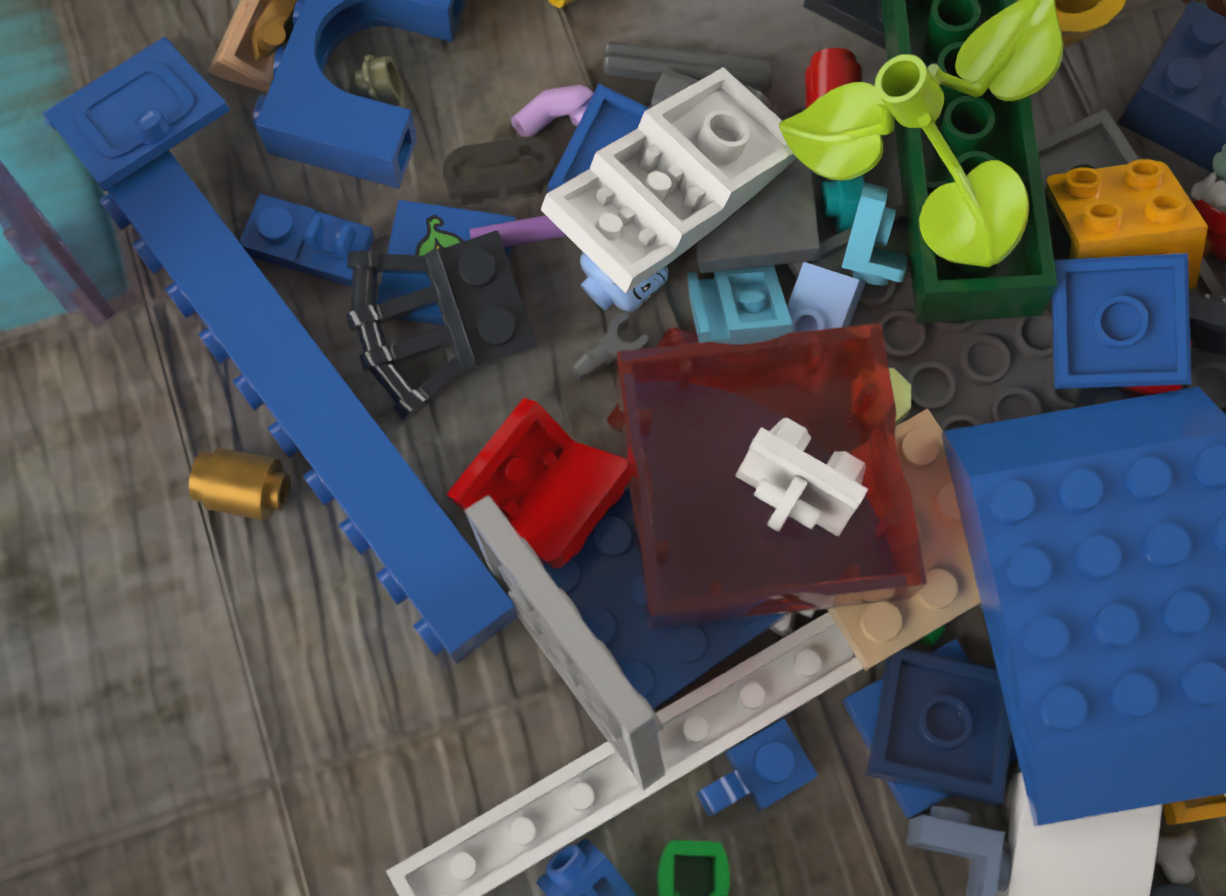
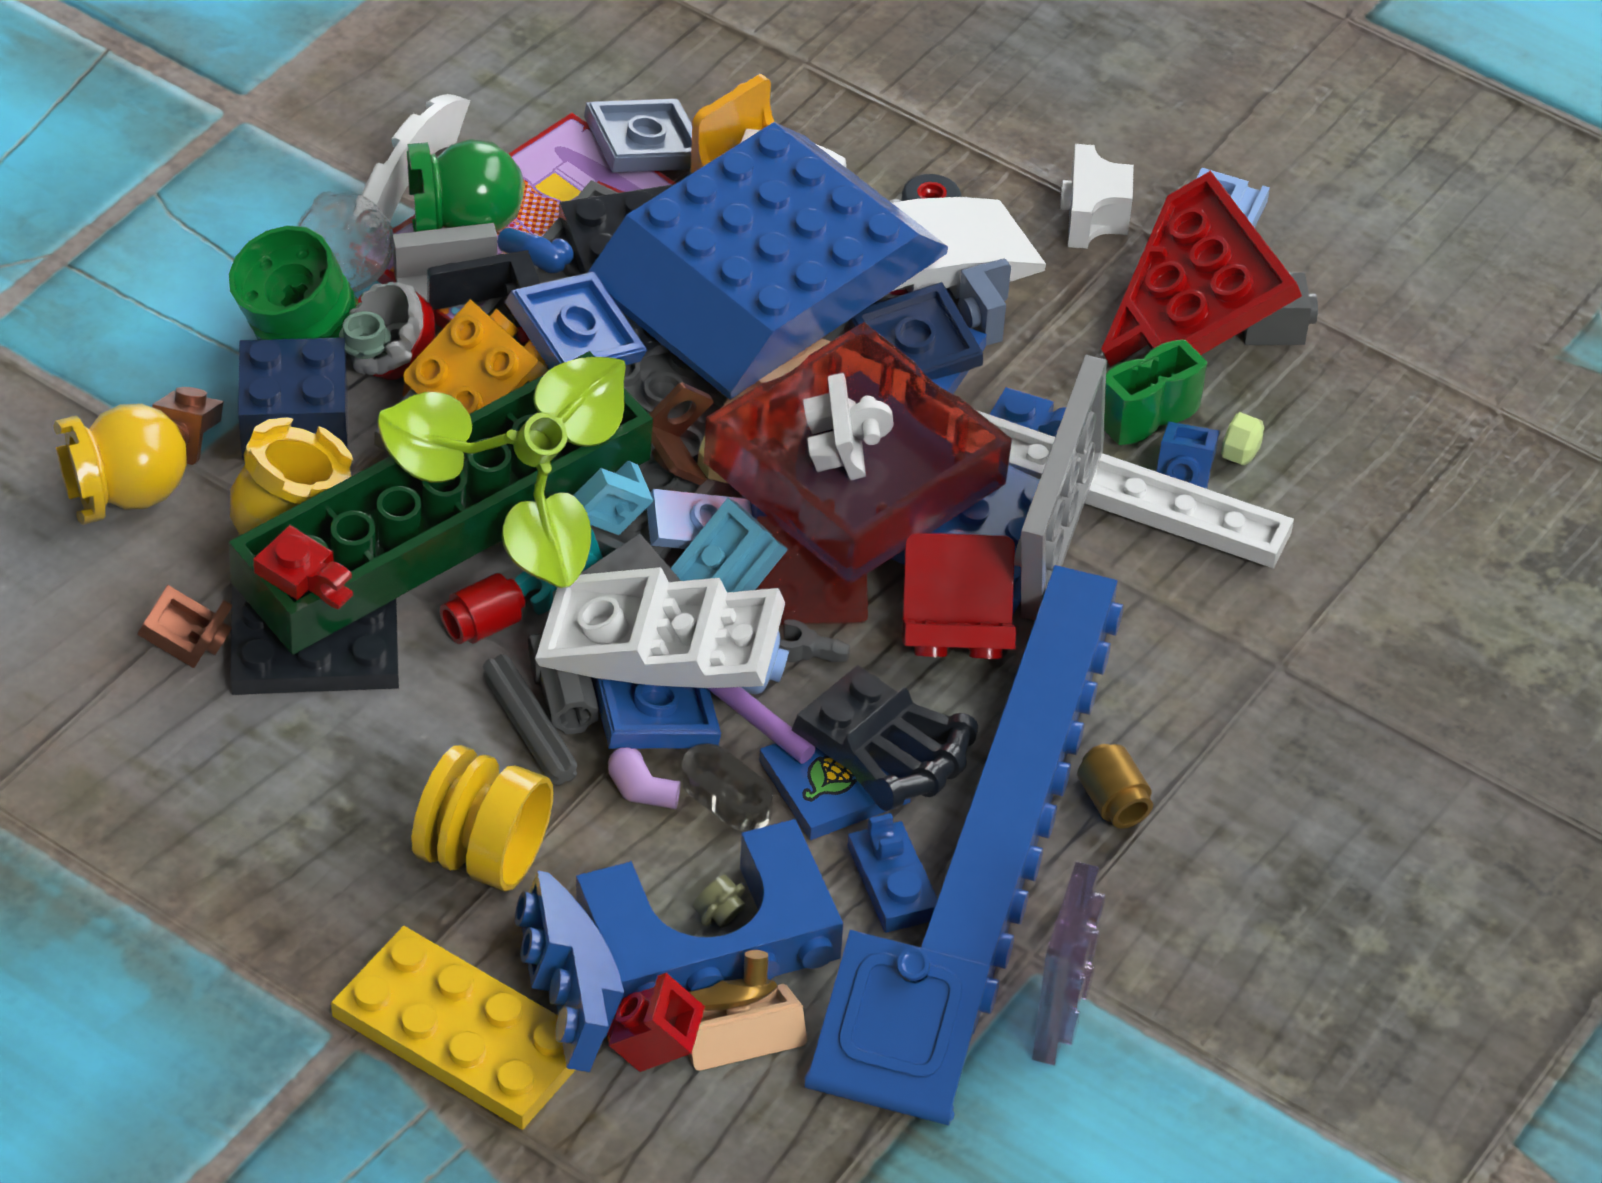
camera: 125 degrees left, 25 degrees down
none -> copper bracket [649,383,713,485]

